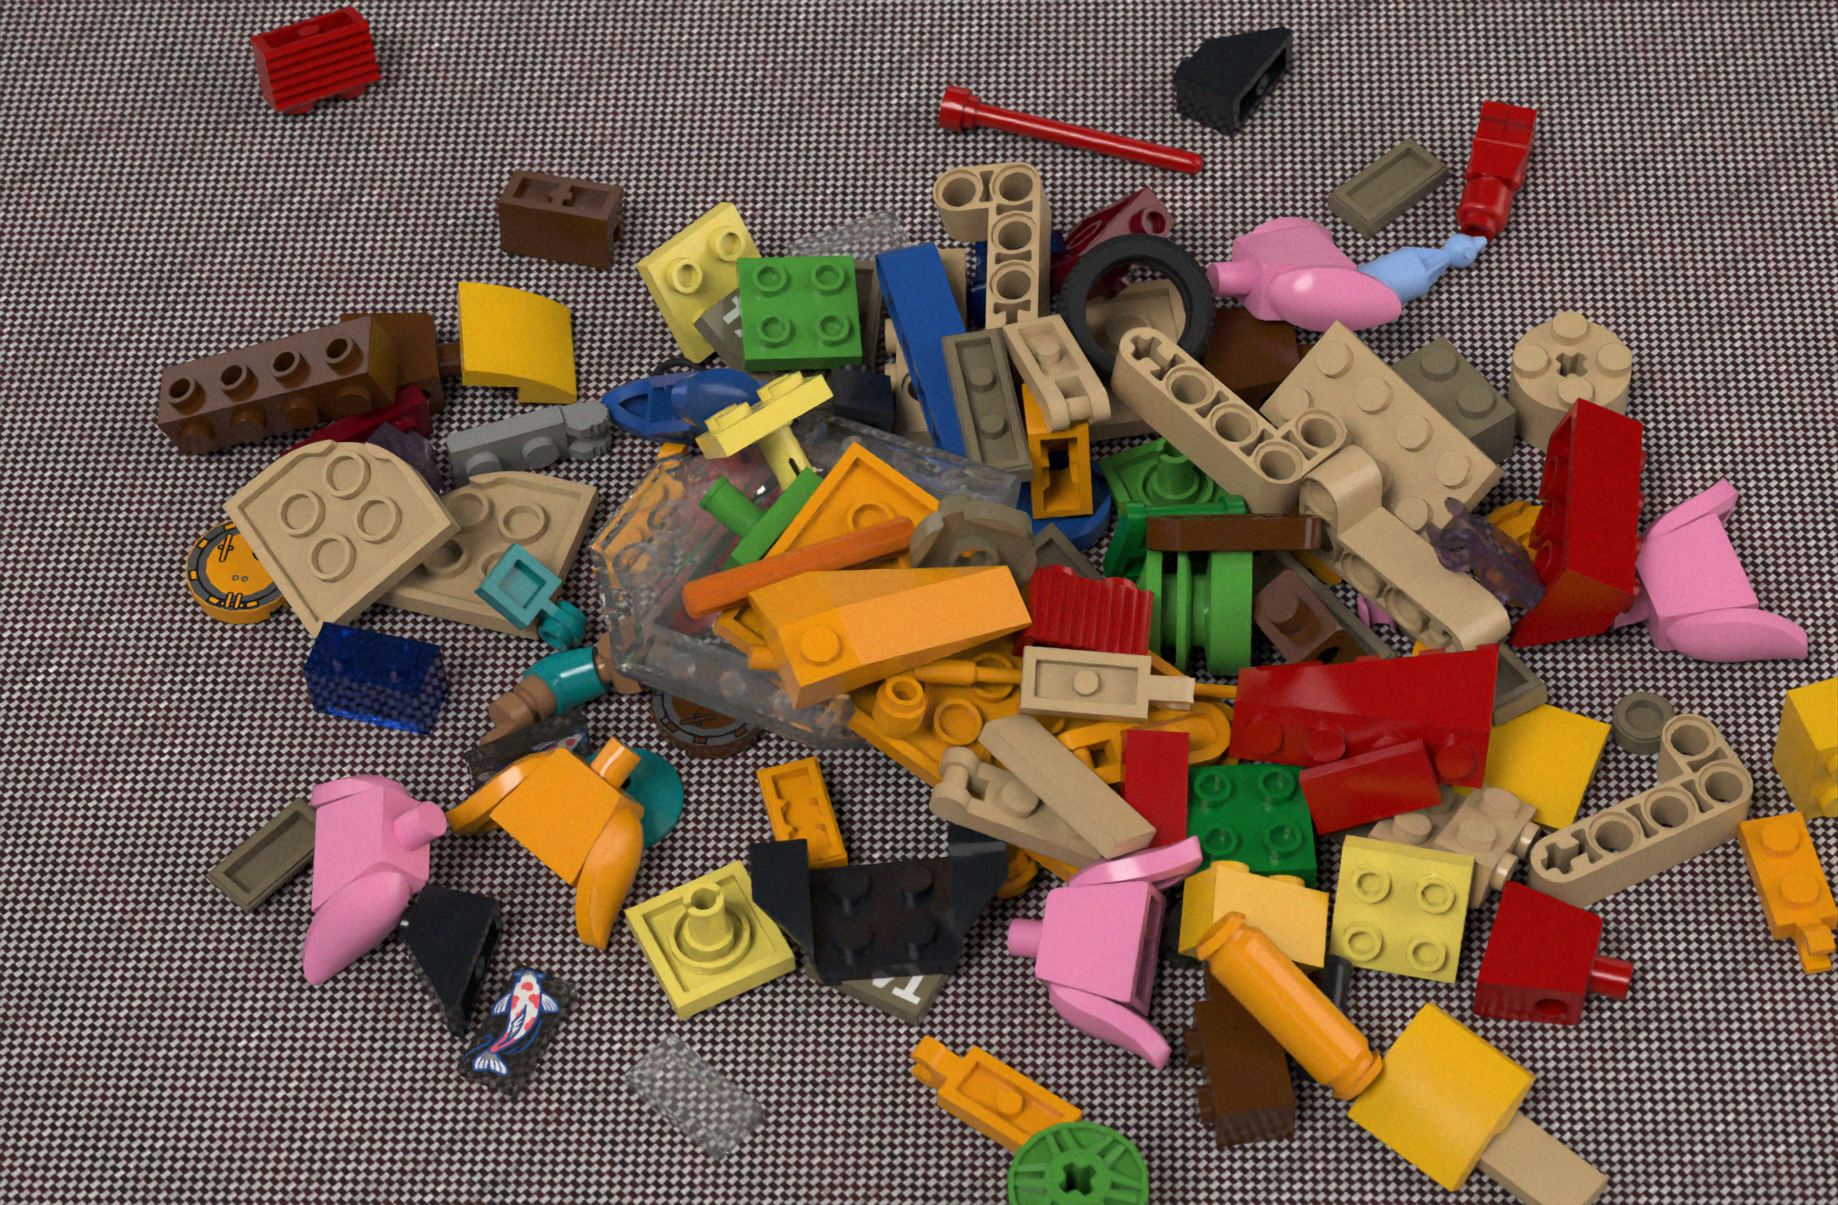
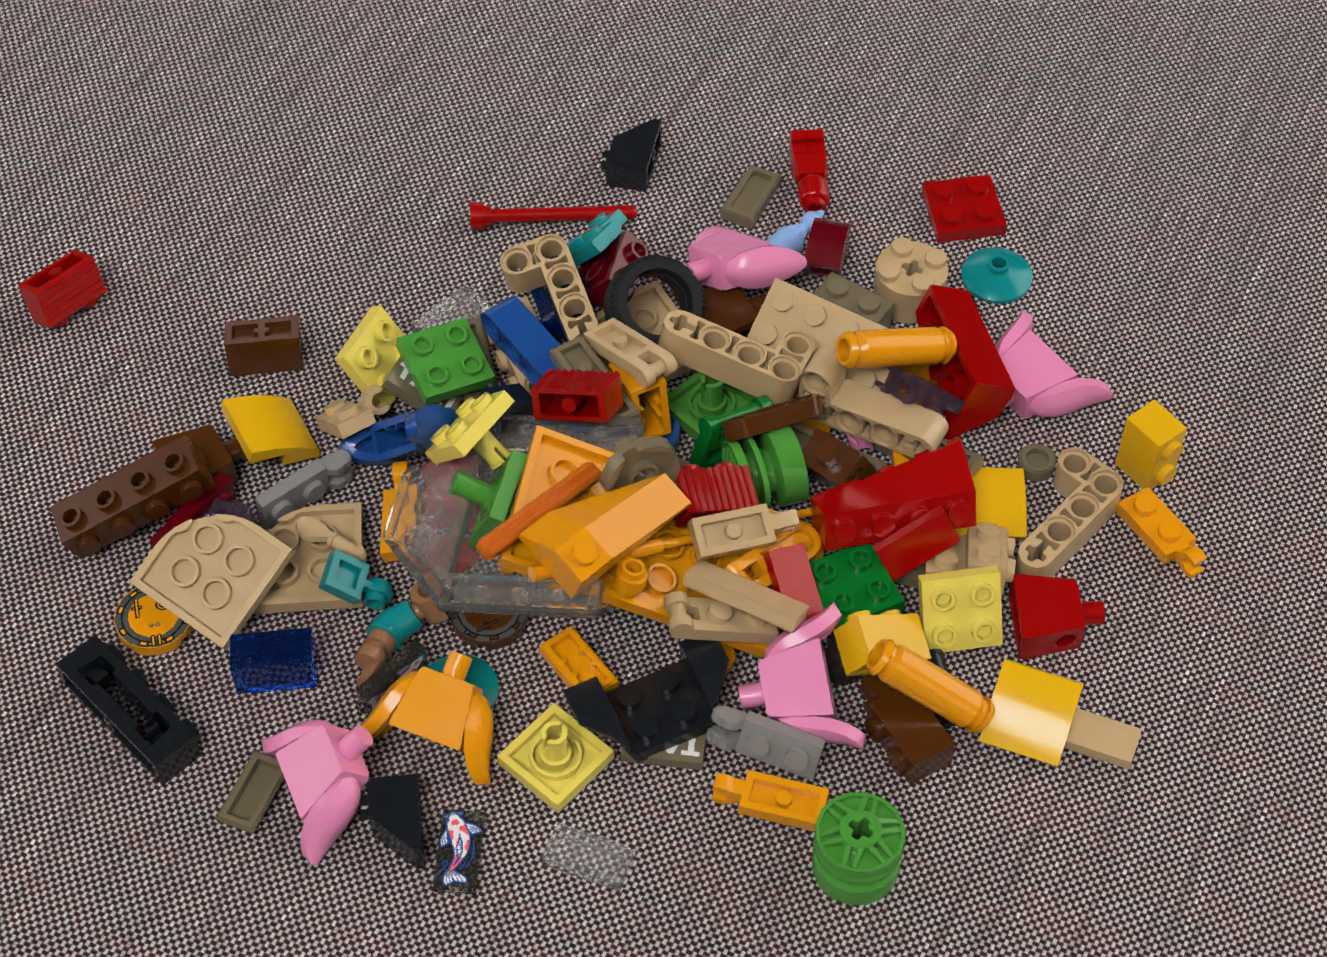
camera: 25 degrees left, 0 degrees up
none -> black brick [56,635,202,786]
none -> tan piece [296,516,367,561]
none -> tan plate [315,385,390,439]
none -> red brick [531,368,623,424]
none -> teal plate [567,209,628,267]
none -> light grey hinge [705,705,826,780]
none -> dark red brick [804,218,852,277]
none -> light orange axle [836,326,957,369]
none -> red plate [921,175,1007,243]
none -> teal dish [961,247,1033,304]

